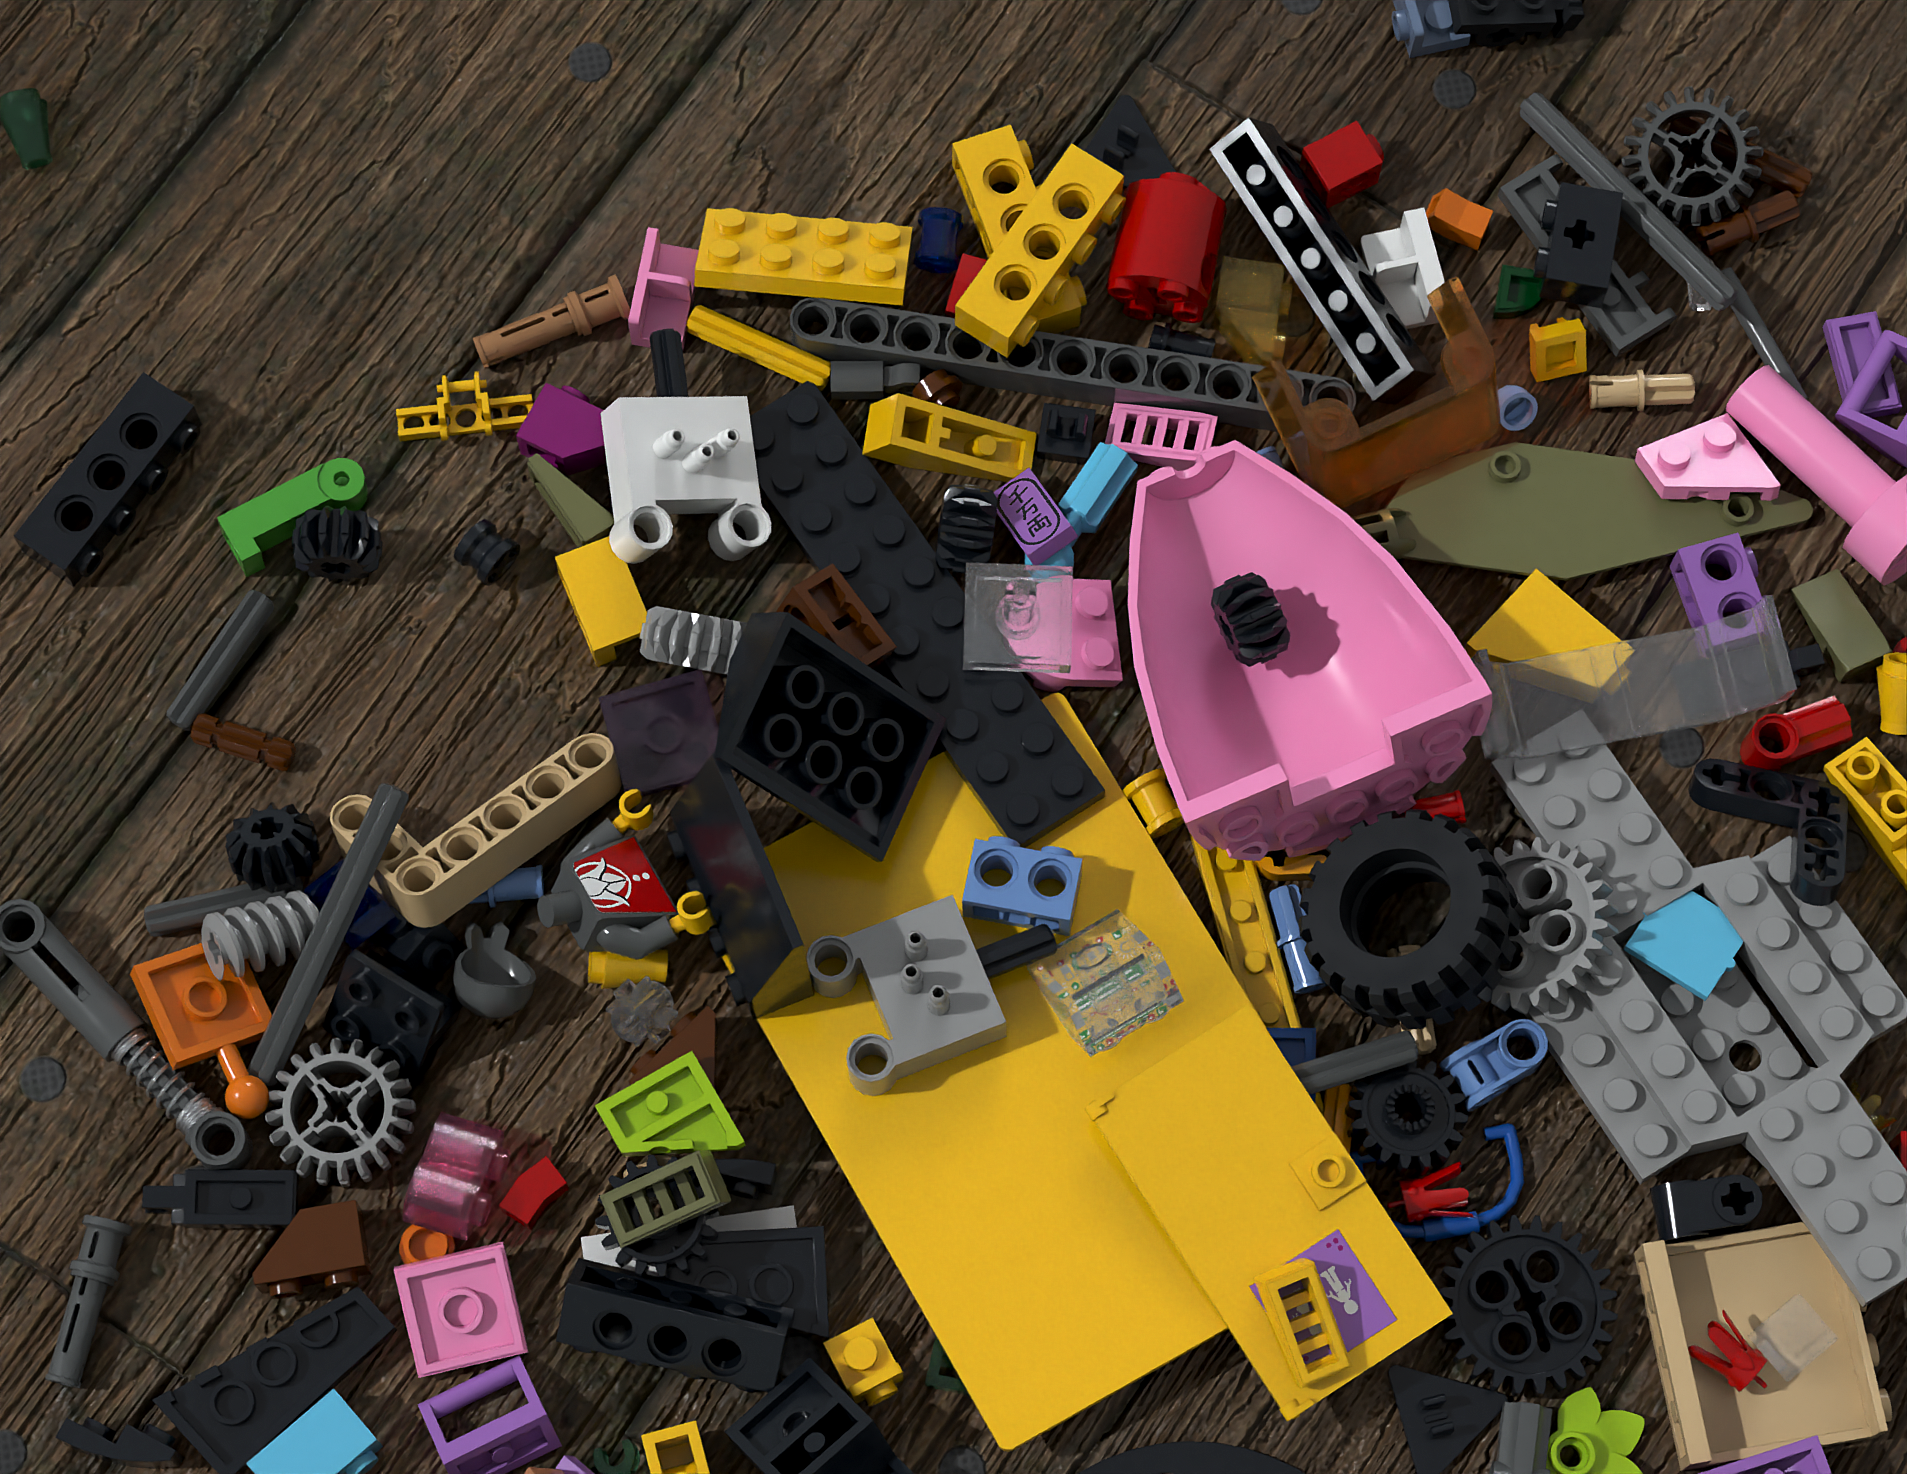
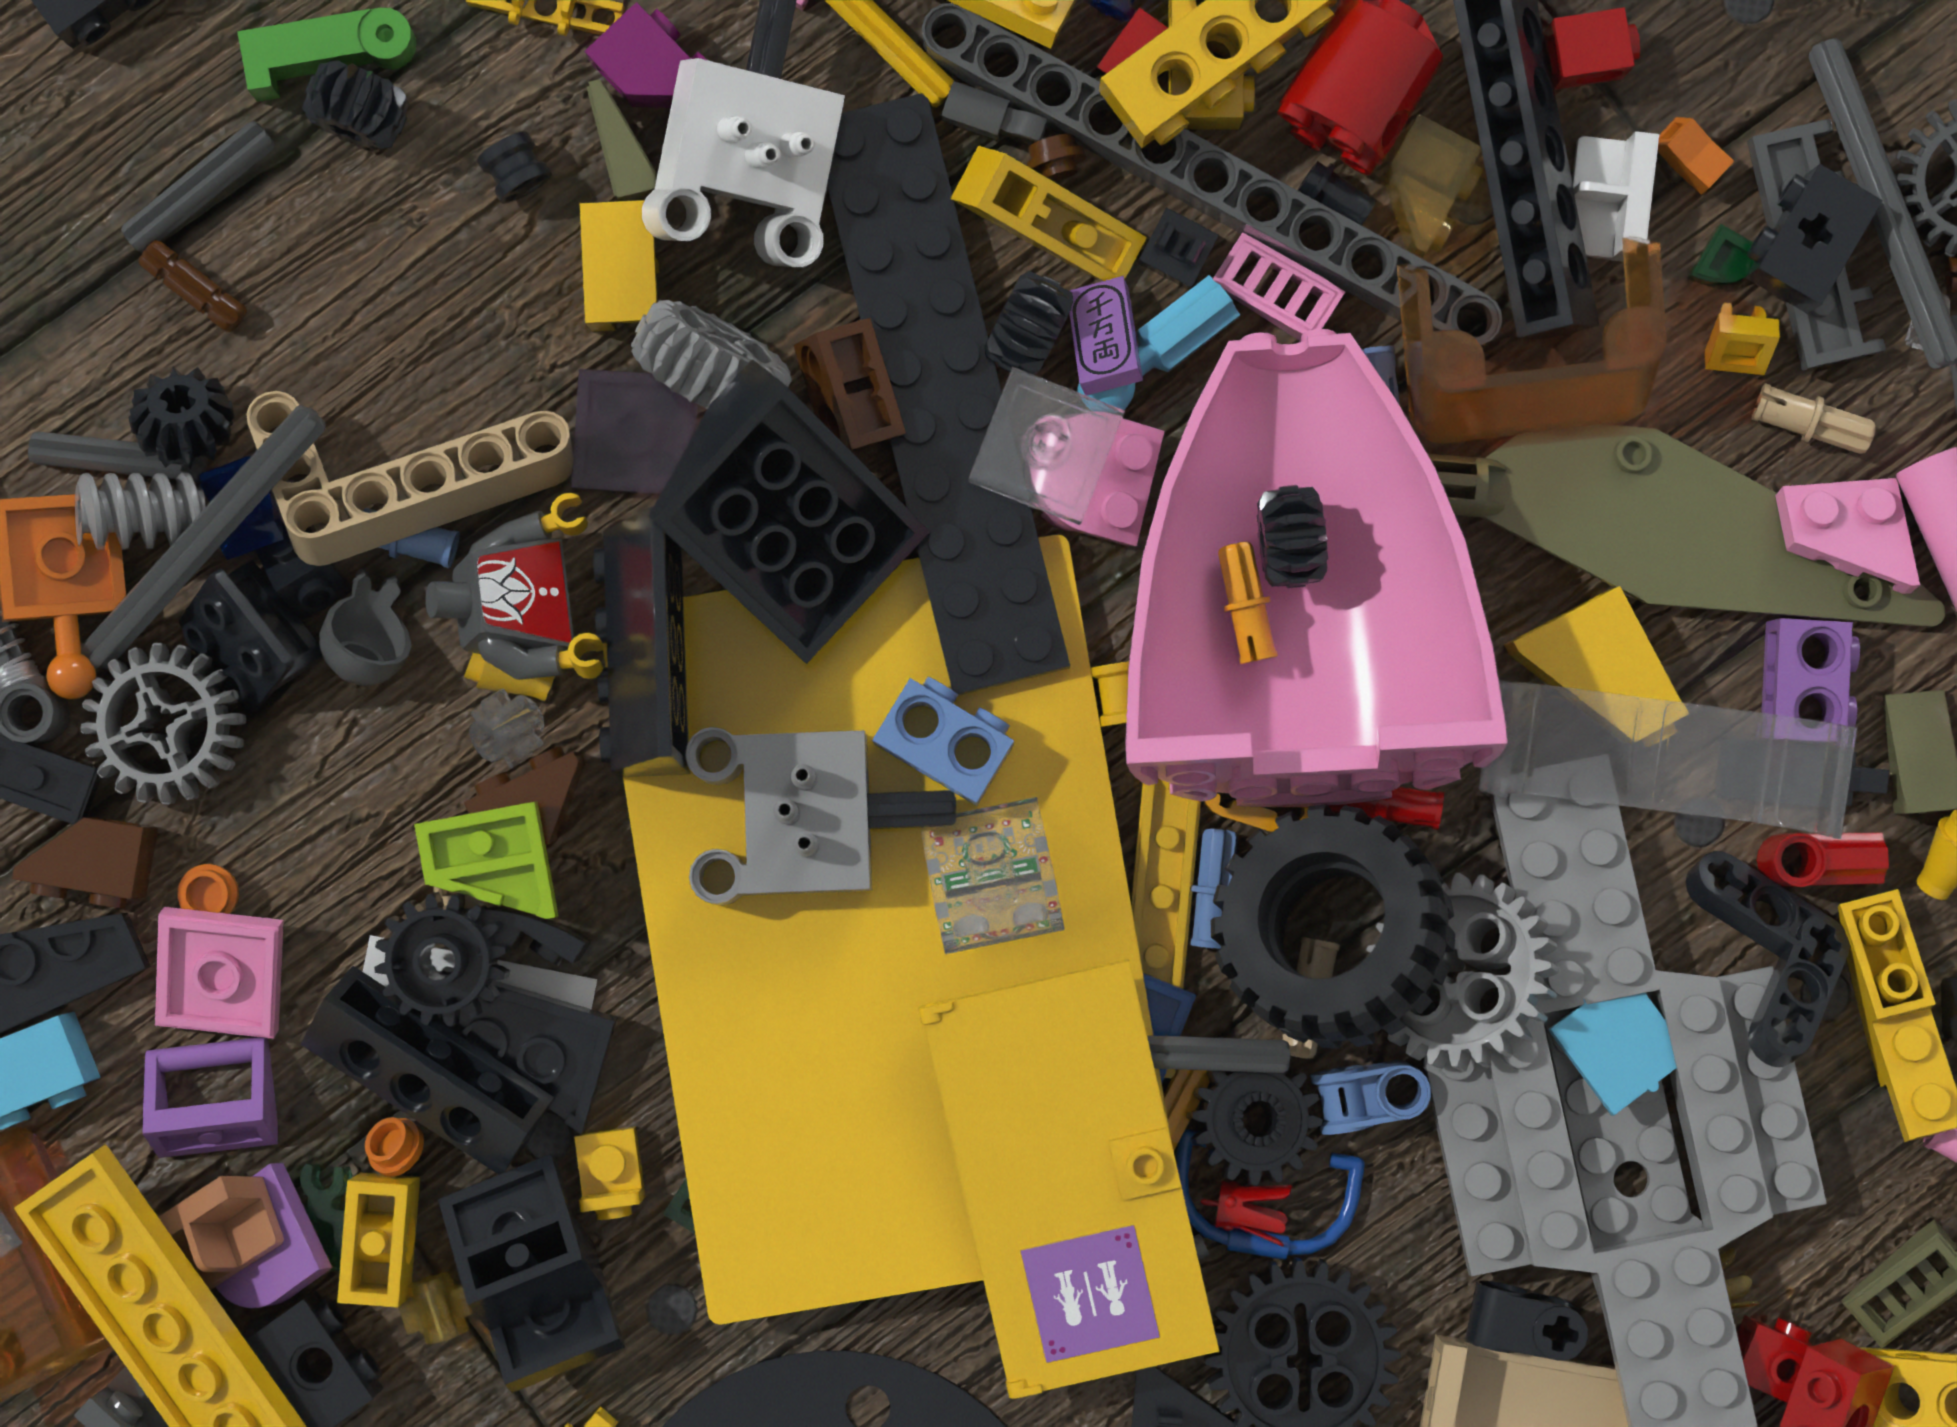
camera: 20 degrees right, 15 degrees up
clear pink brick [403,1112,510,1241] -> none
red piece [499,1156,569,1230] -> none
olive slope [600,1150,731,1248] -> none
yellow slope [1253,1258,1352,1388] -> none
light blue hinge [1491,385,1538,431] -> none
none -> orange plate [365,1117,424,1177]
none -> light orange axle [1218,542,1278,664]

